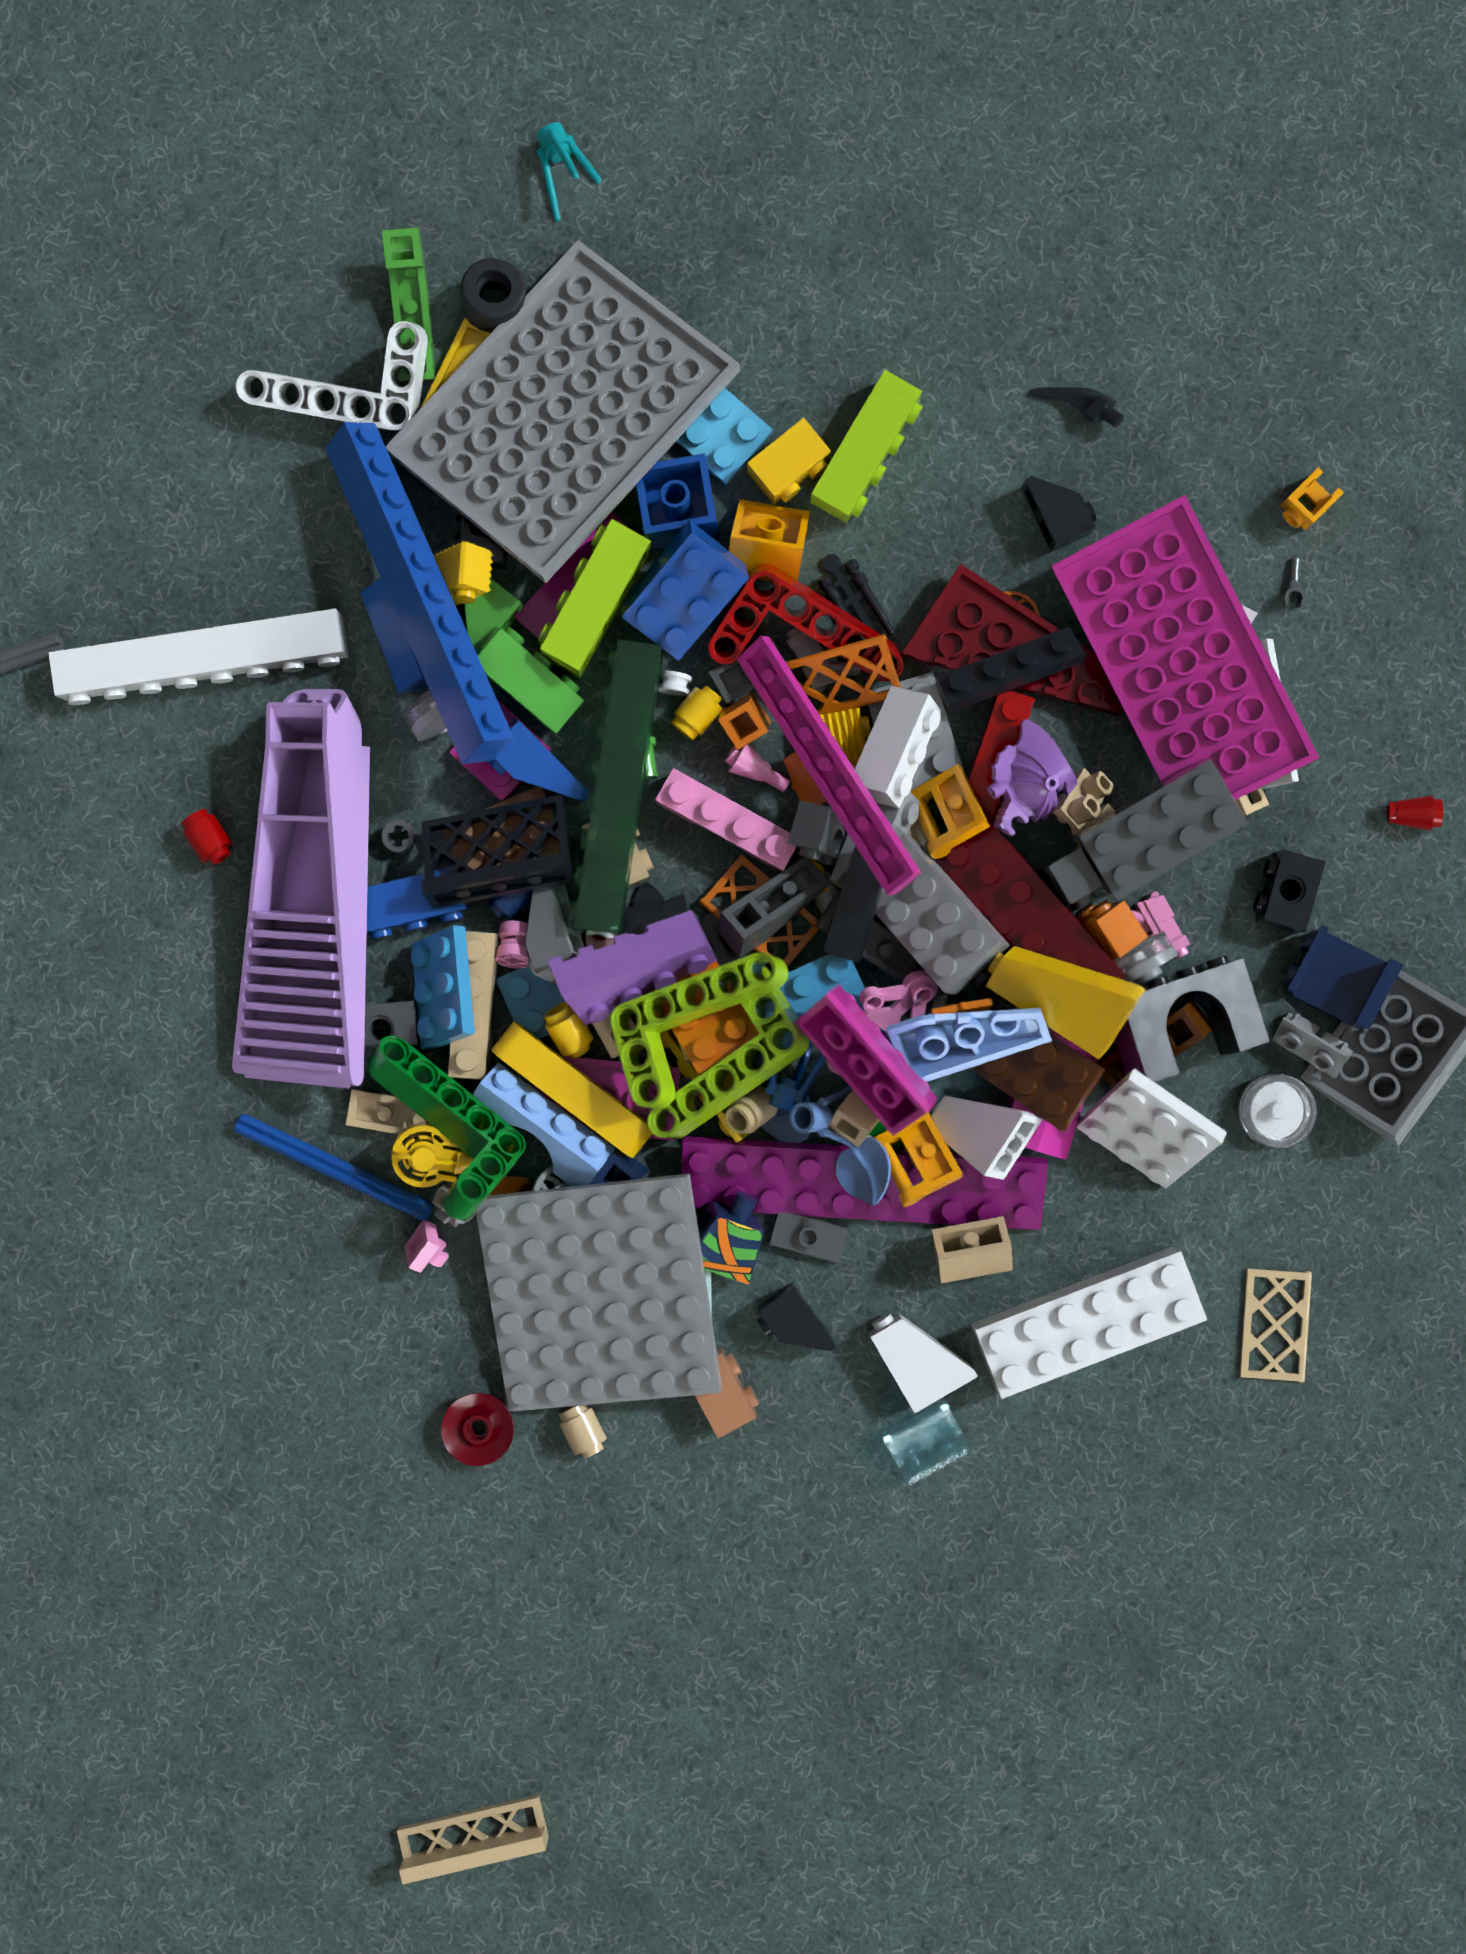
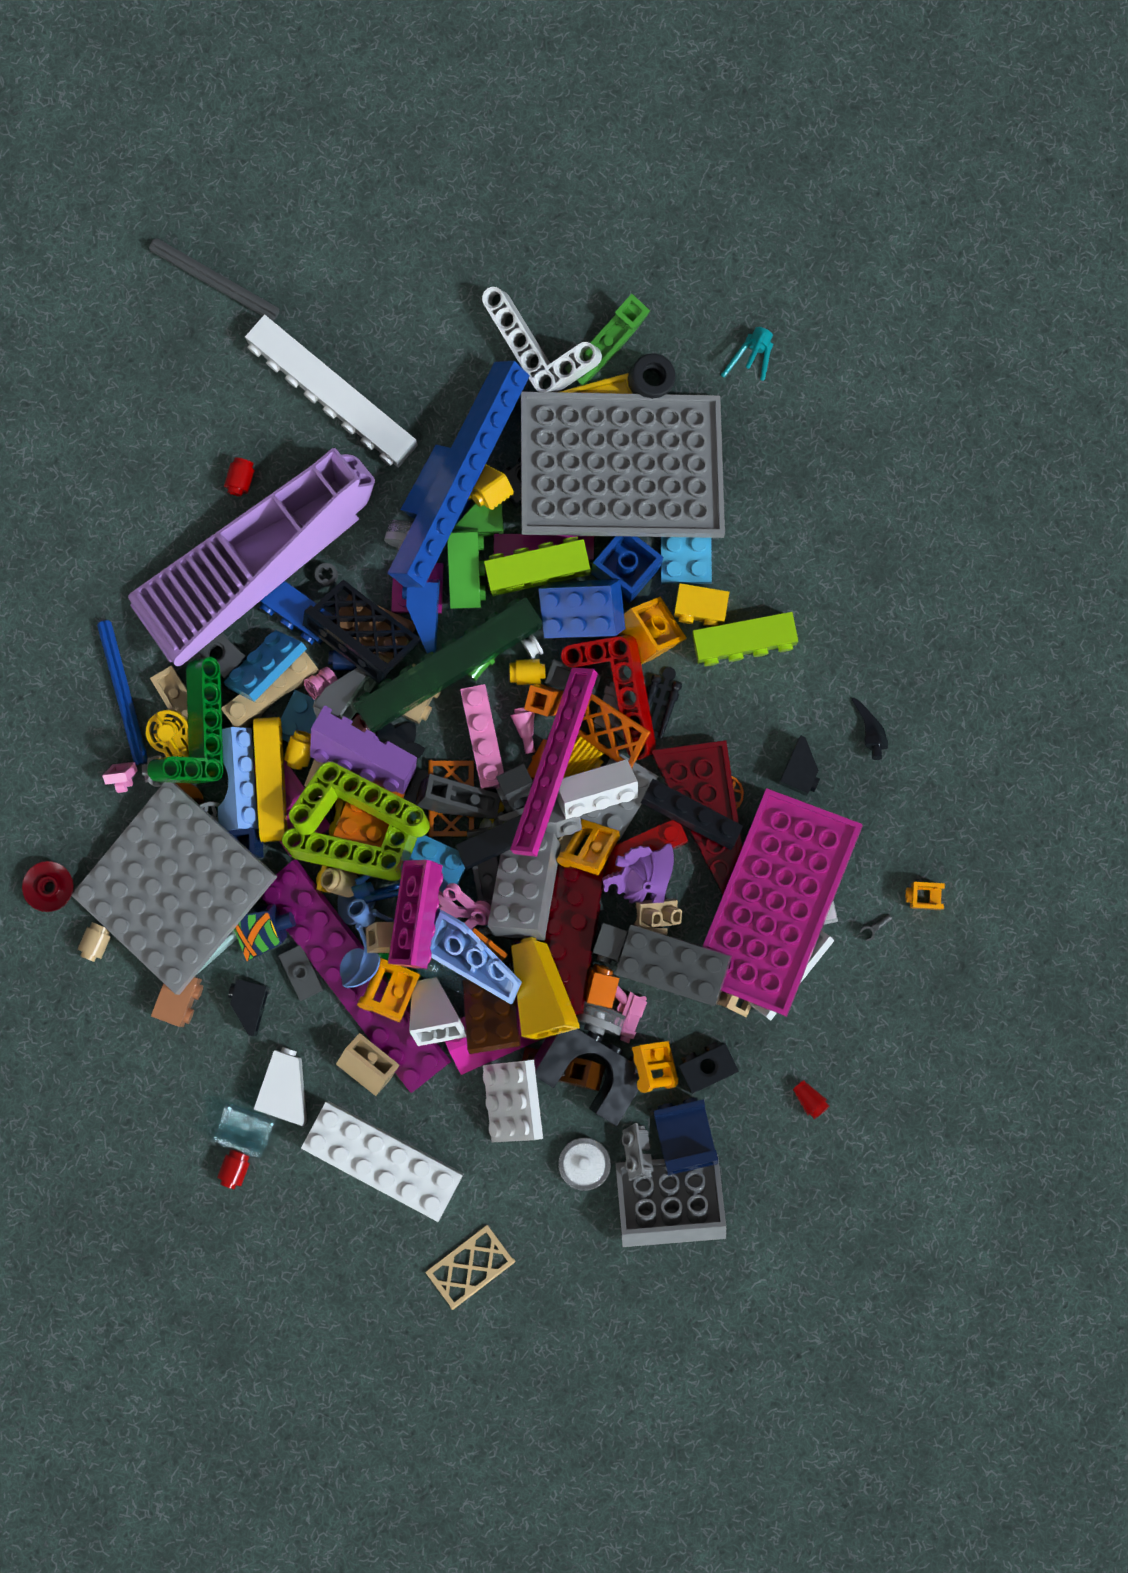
camera: 50 degrees right, 5 degrees down
none -> red brick [217,1149,250,1190]
none -> light orange plate [632,1041,678,1093]

